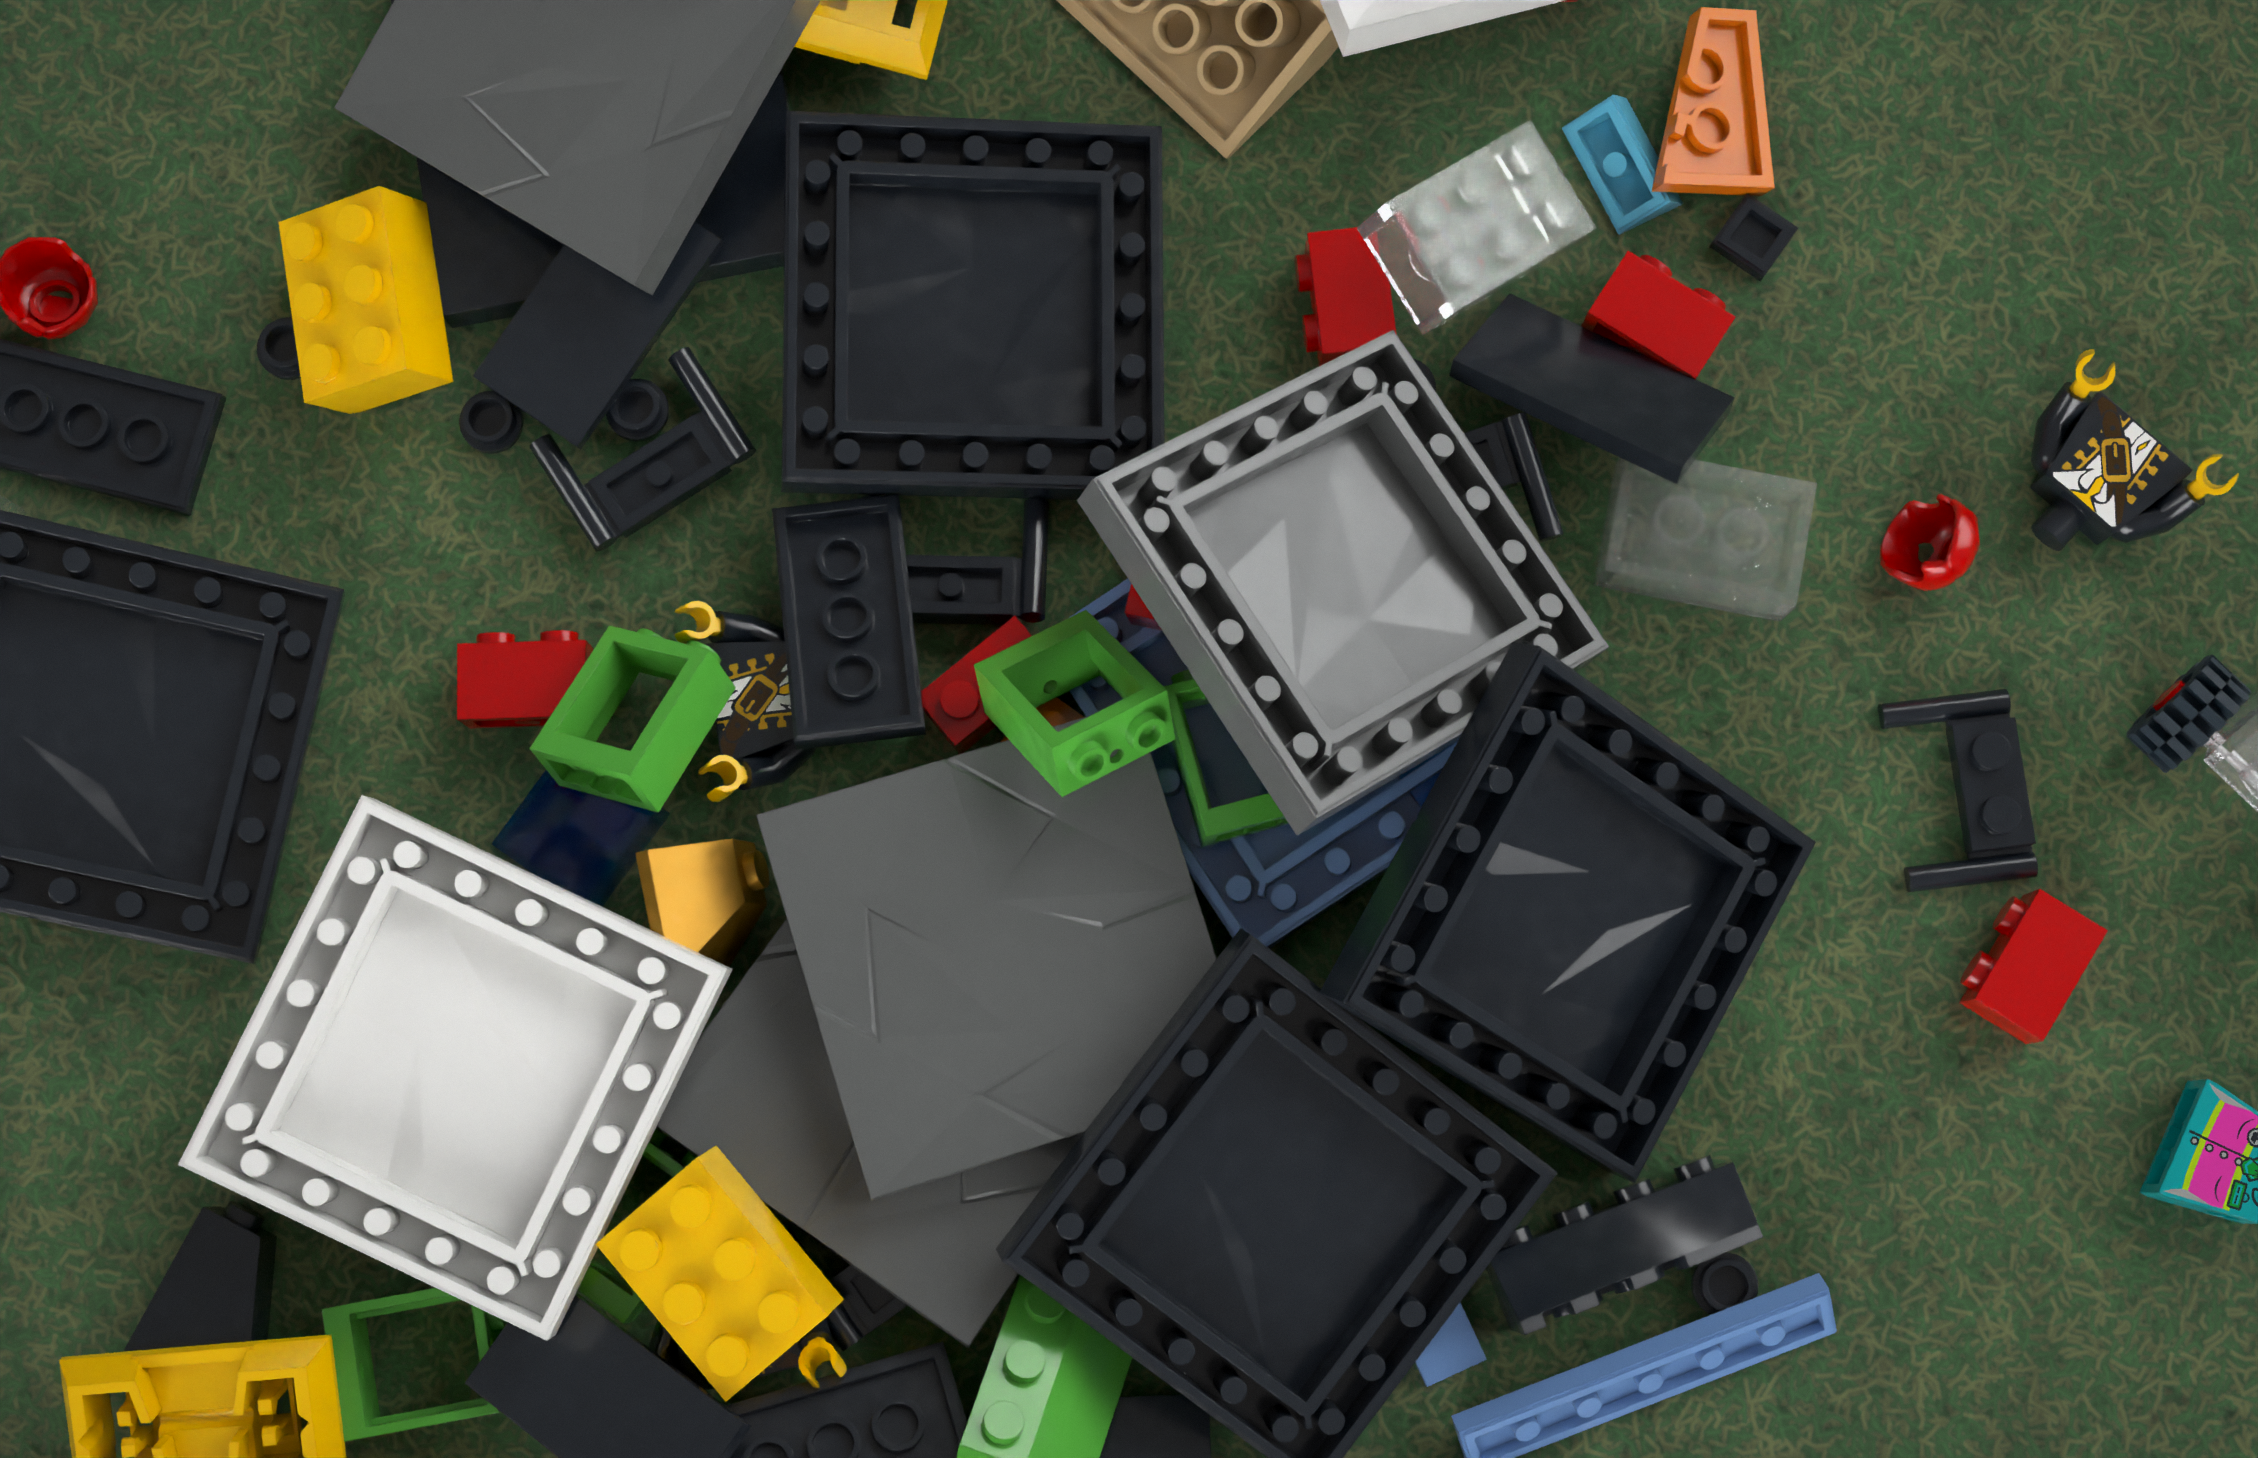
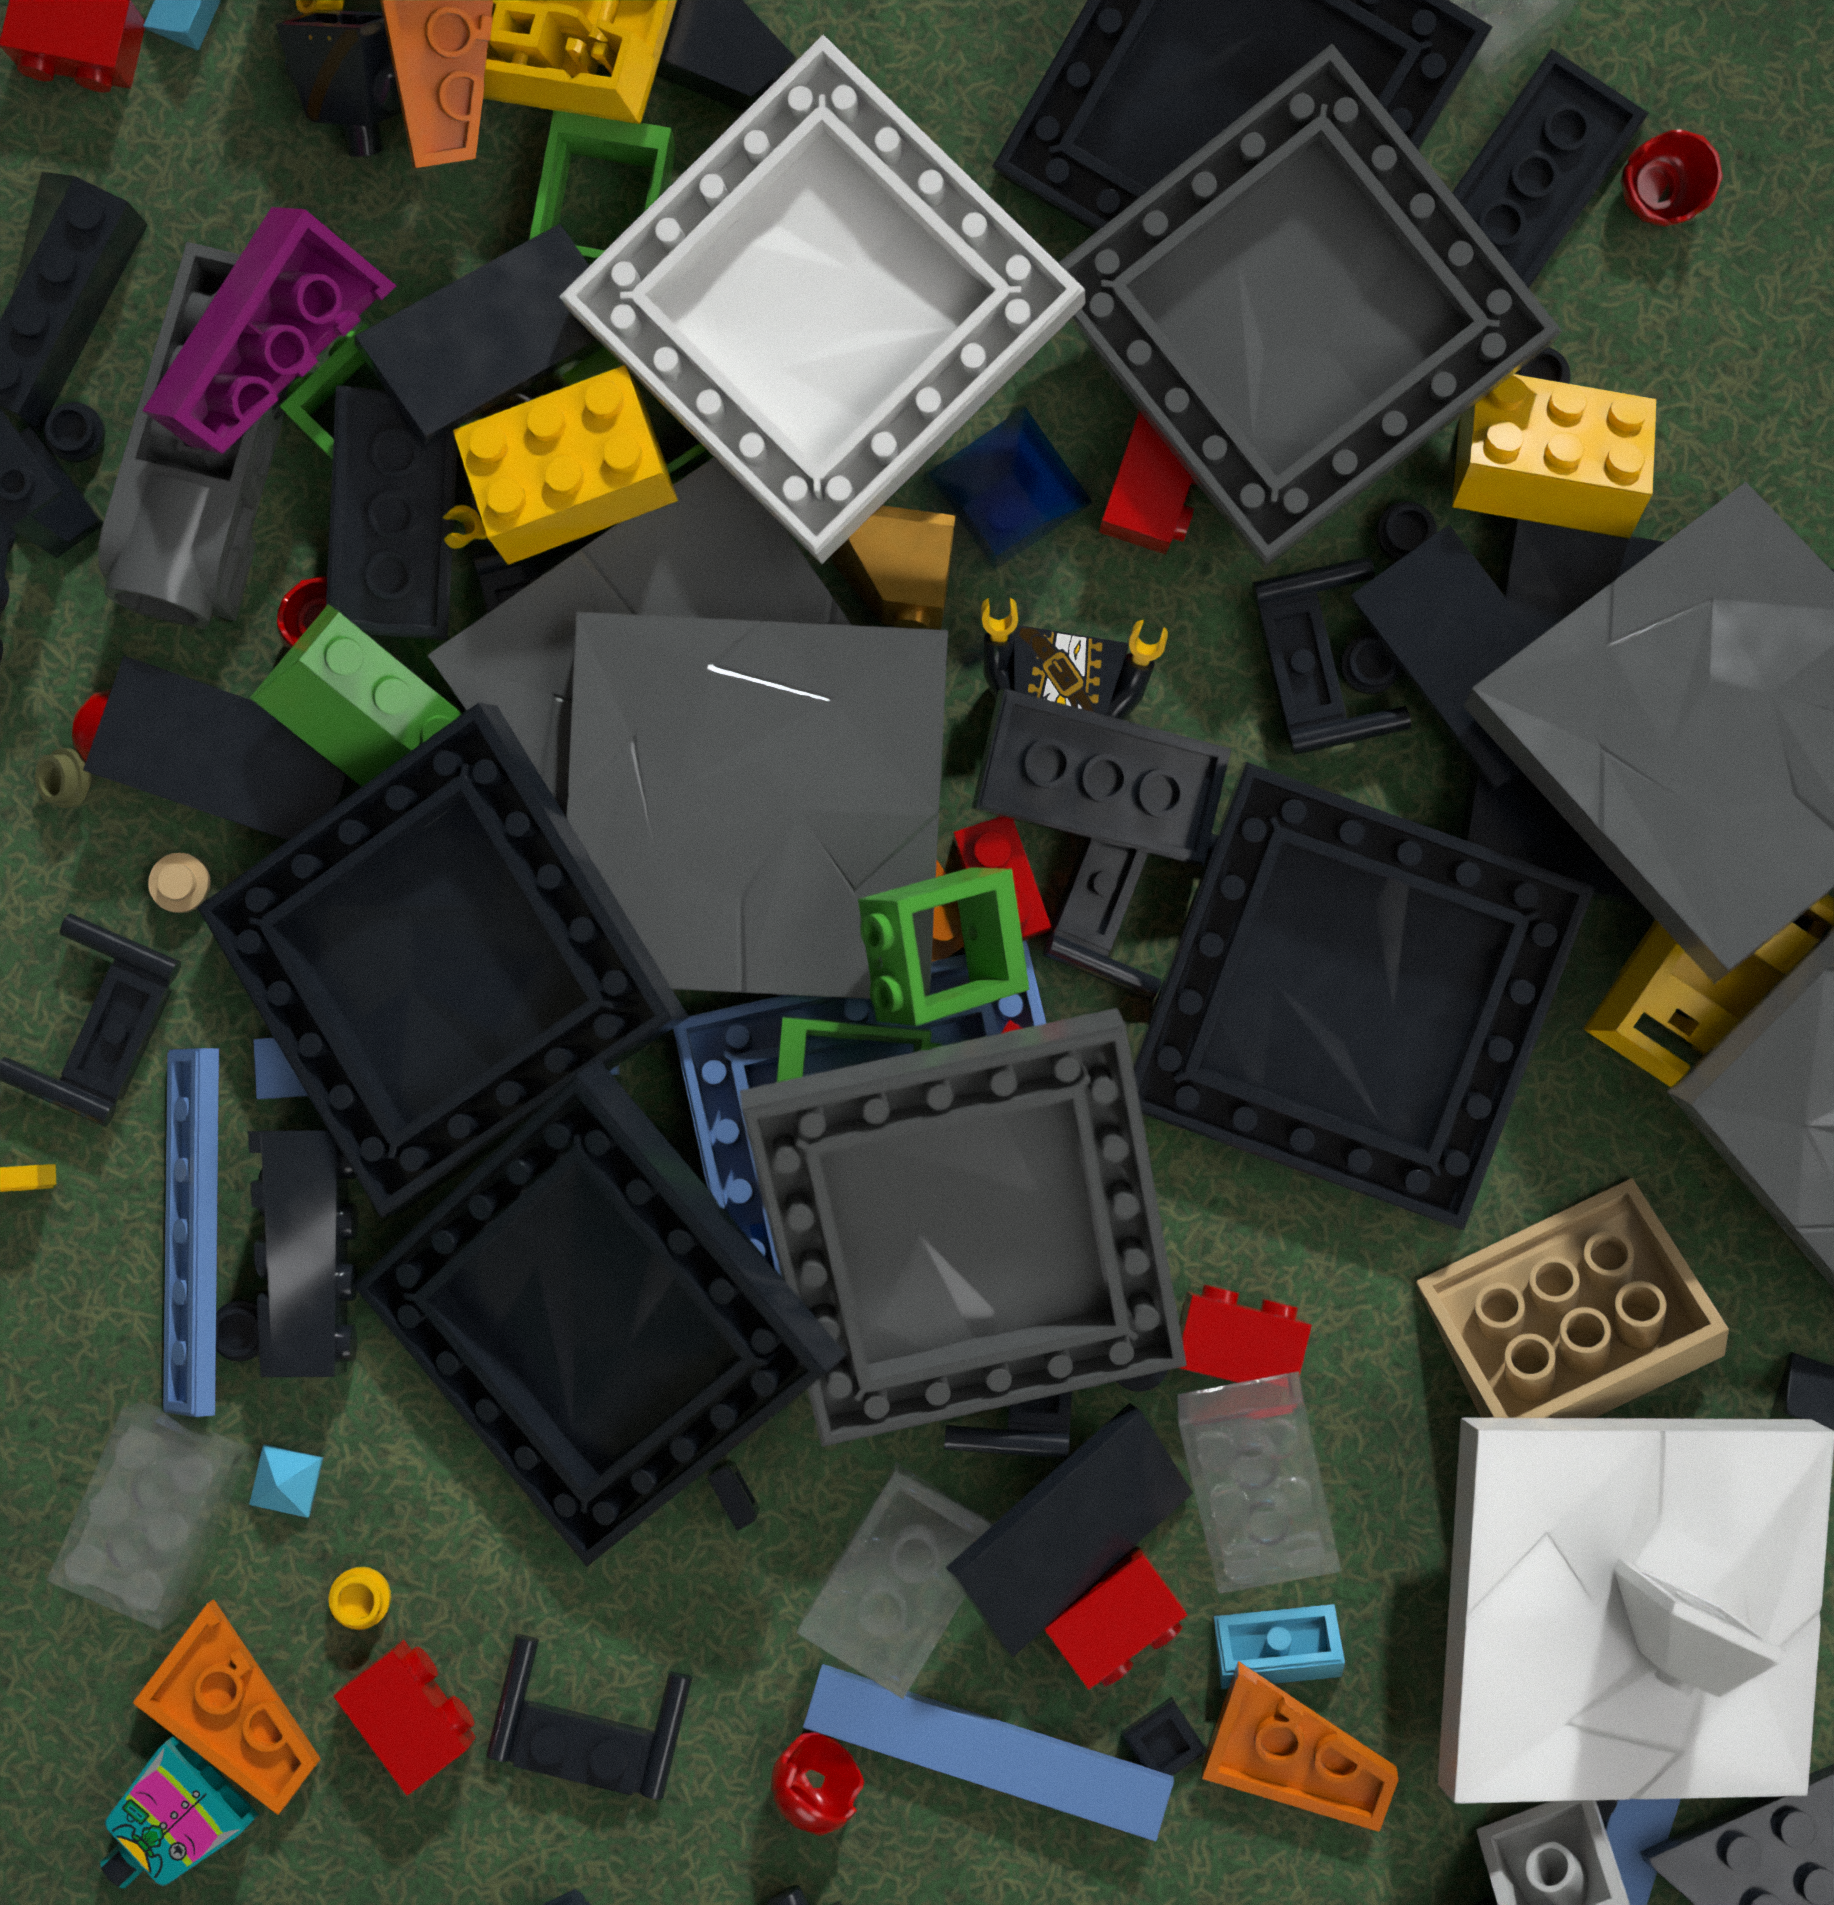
camera: 110 degrees right, 5 degrees up
bright green window [530,626,736,813] -> none
none -> clear brick [47,1401,253,1630]
none -> orange wing [133,1599,321,1815]
none -> medium azure slope [249,1444,323,1518]
none -> yellow plate [329,1567,391,1630]
none -> black tile [707,1459,760,1531]
none -> medium blue tile [803,1664,1174,1841]
none -> dark grey tile [1058,44,1562,569]

